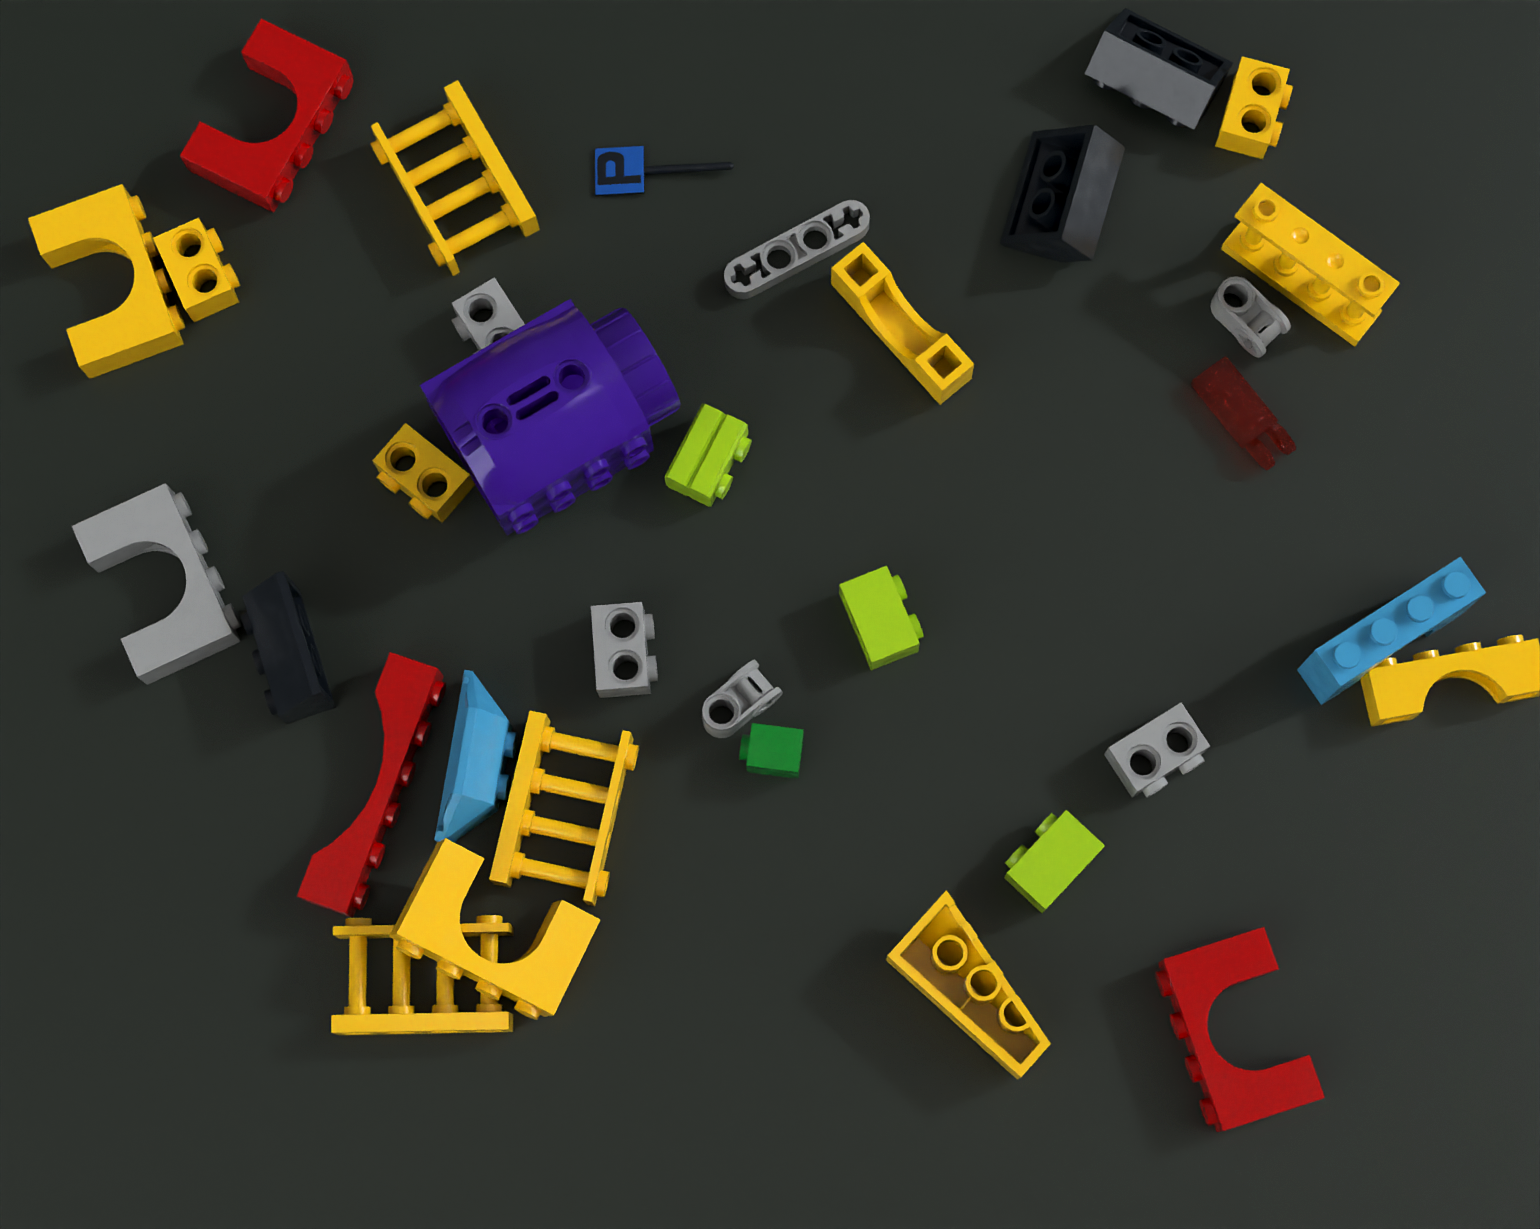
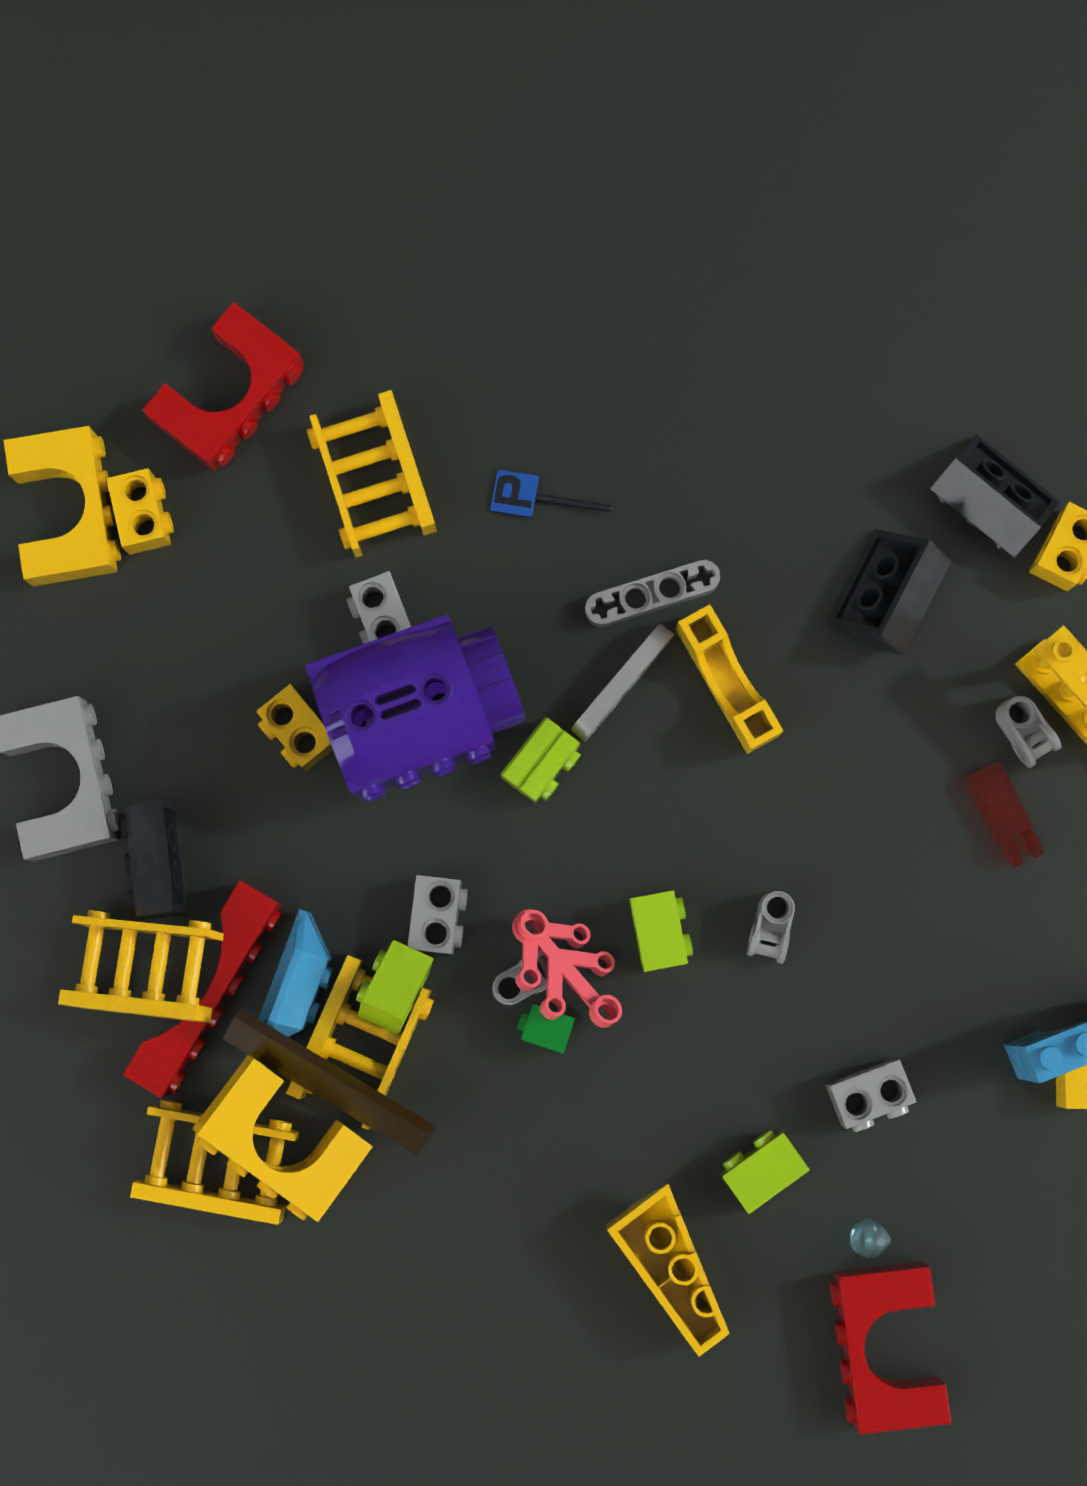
camera: 10 degrees right, 5 degrees up
none -> yellow fence [58,910,224,1023]
none -> dark brown tile [223,1009,436,1156]
none -> lime brick [356,940,434,1035]
none -> coral plant [512,909,622,1028]
none -> light grey beam [571,623,675,742]
none -> light grey piece [746,891,795,964]
none -> clear light blue plate [850,1219,891,1258]

